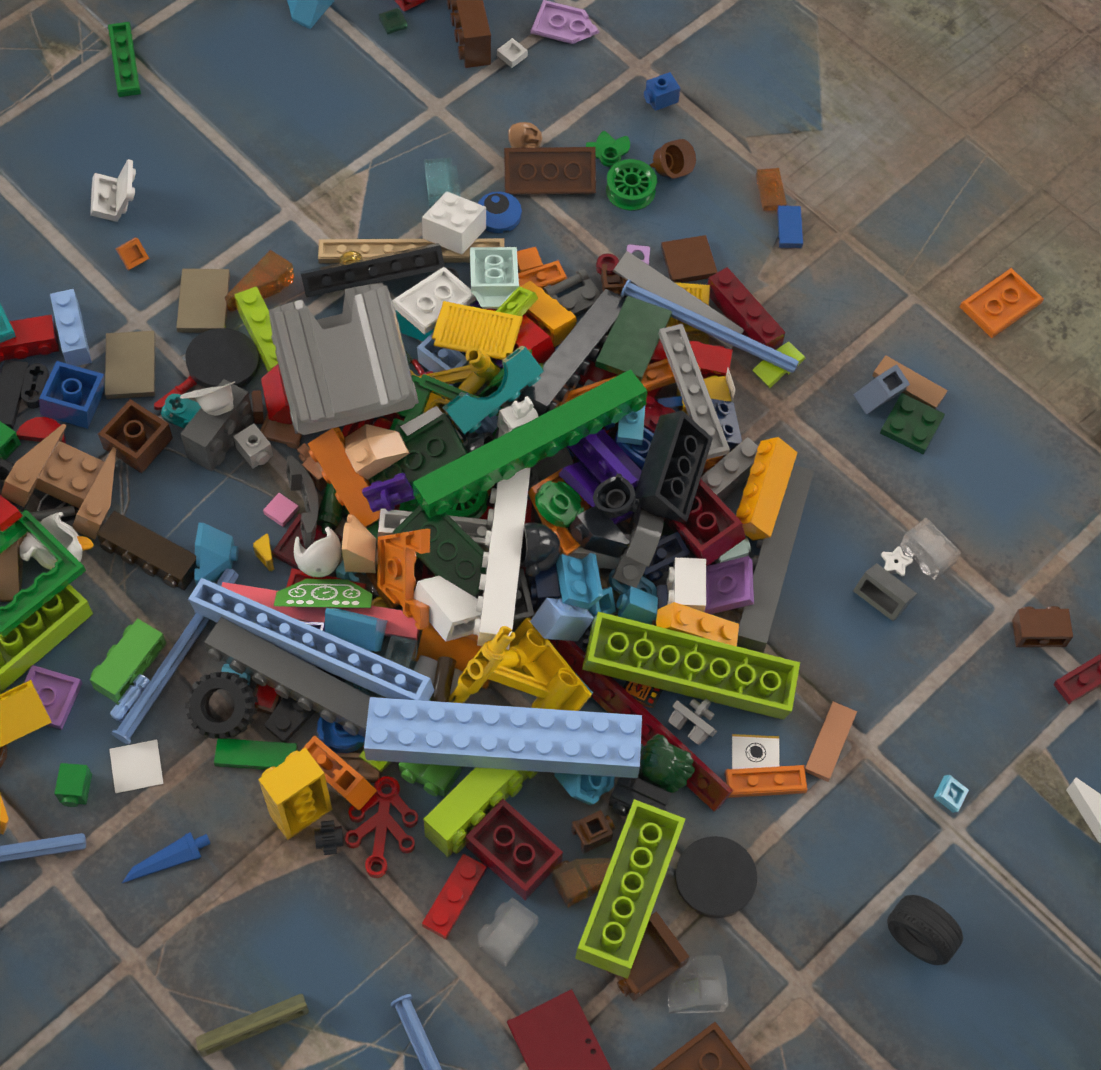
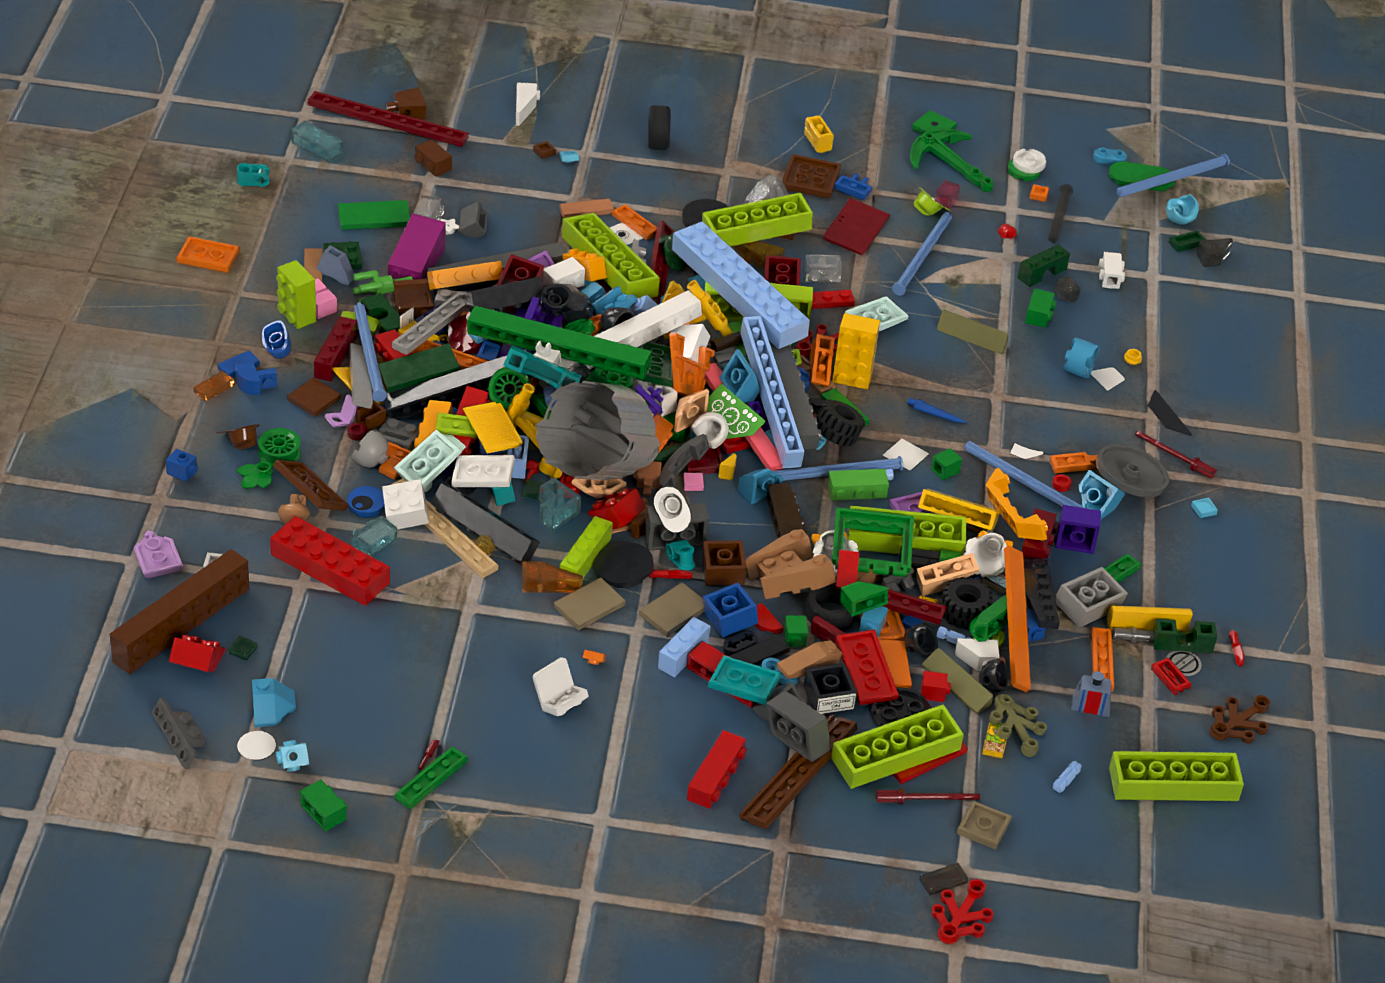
camera: 130 degrees left, 20 degrees down
none -> blue brick [235,362,277,395]
none -> blue piece [262,320,291,359]
none -> red brick [270,516,390,606]
none -> lime brick [276,260,316,329]
none -> bright pink piece [315,279,337,319]
none -> green tile [338,200,410,230]
none -> light grey cylinder [352,429,388,468]
none -> bright green plant [353,270,413,304]
none -> dark green arch [361,293,400,334]
none -> magenta slope [388,213,446,280]
none -> reddish brown panel [393,279,434,320]
none -> dark red piece [418,740,440,770]
none -> reddish brown tile [533,141,556,159]
none -> light aqua slope [845,296,908,331]
none -> white sticker [1010,443,1043,459]

